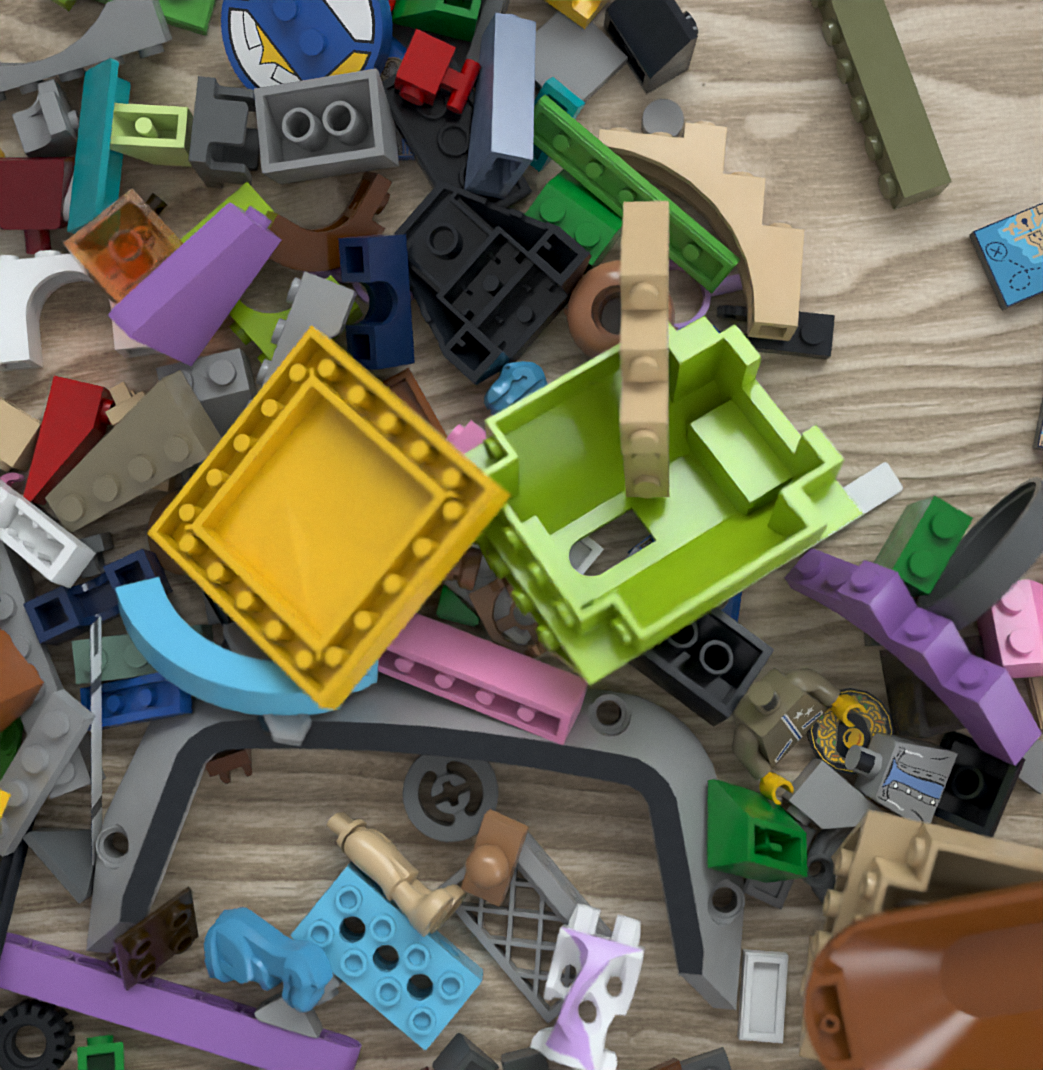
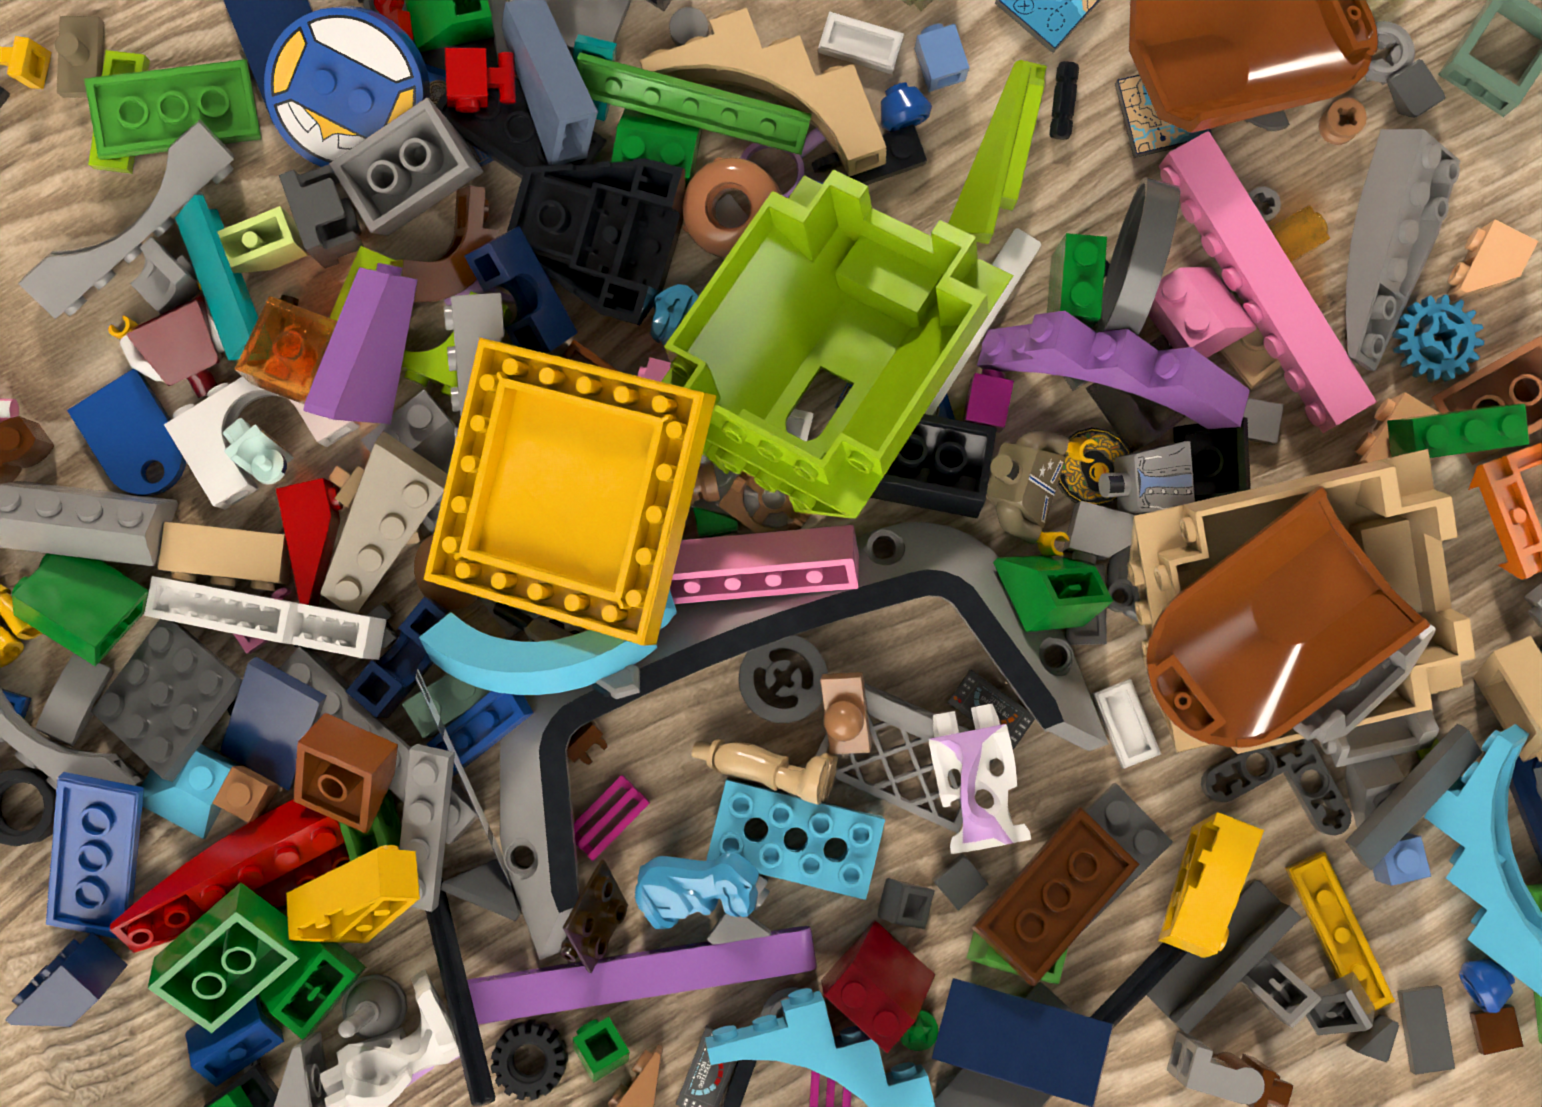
camera: 25 degrees left, 0 degrees up
tan arch [620,201,670,498] -> none
none -> light aqua hips [223,418,294,485]
none -> dark pink tile [574,774,651,861]
none -> white tile [818,12,904,75]
none -> blue cone [881,82,932,132]
none -> medium blue brick [914,24,970,92]
none -> dark grey tile [947,670,1035,750]
none -> lime wedge [948,60,1047,244]
none -> magenta brick [962,369,1014,433]
none -> black axle [1049,61,1079,140]

